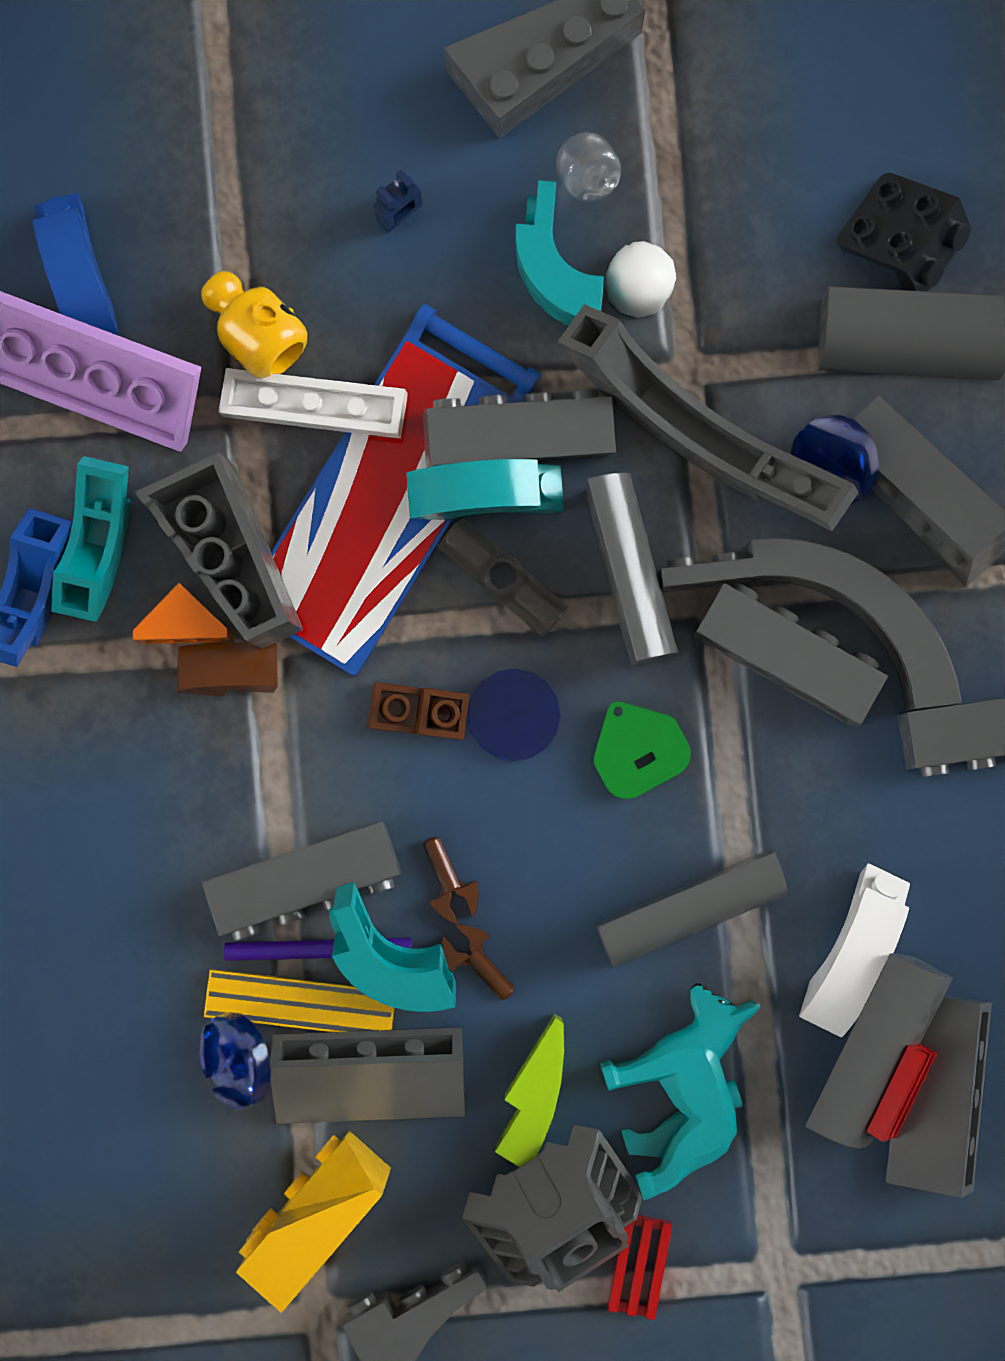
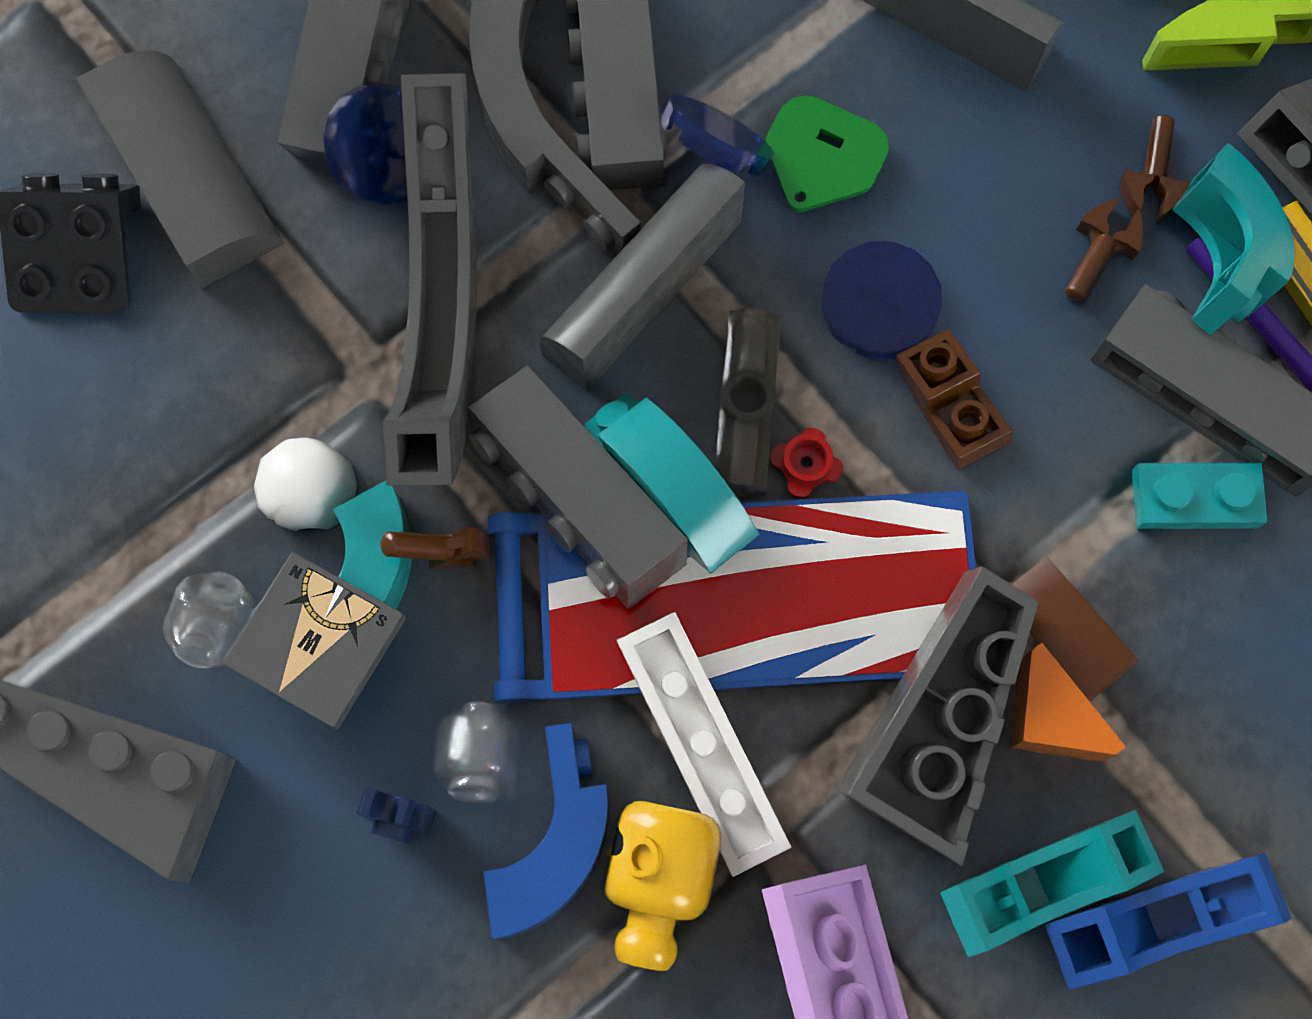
camera: 125 degrees left, 10 degrees down
none -> dark grey tile [222,551,406,731]
none -> reddish brown bar [380,527,491,569]
none -> clear head [433,702,520,804]
none -> blue arch [483,723,610,940]
none -> clear blue tile [659,94,774,177]
none -> red plate [770,428,843,499]
none -> teal plate [1132,463,1267,529]

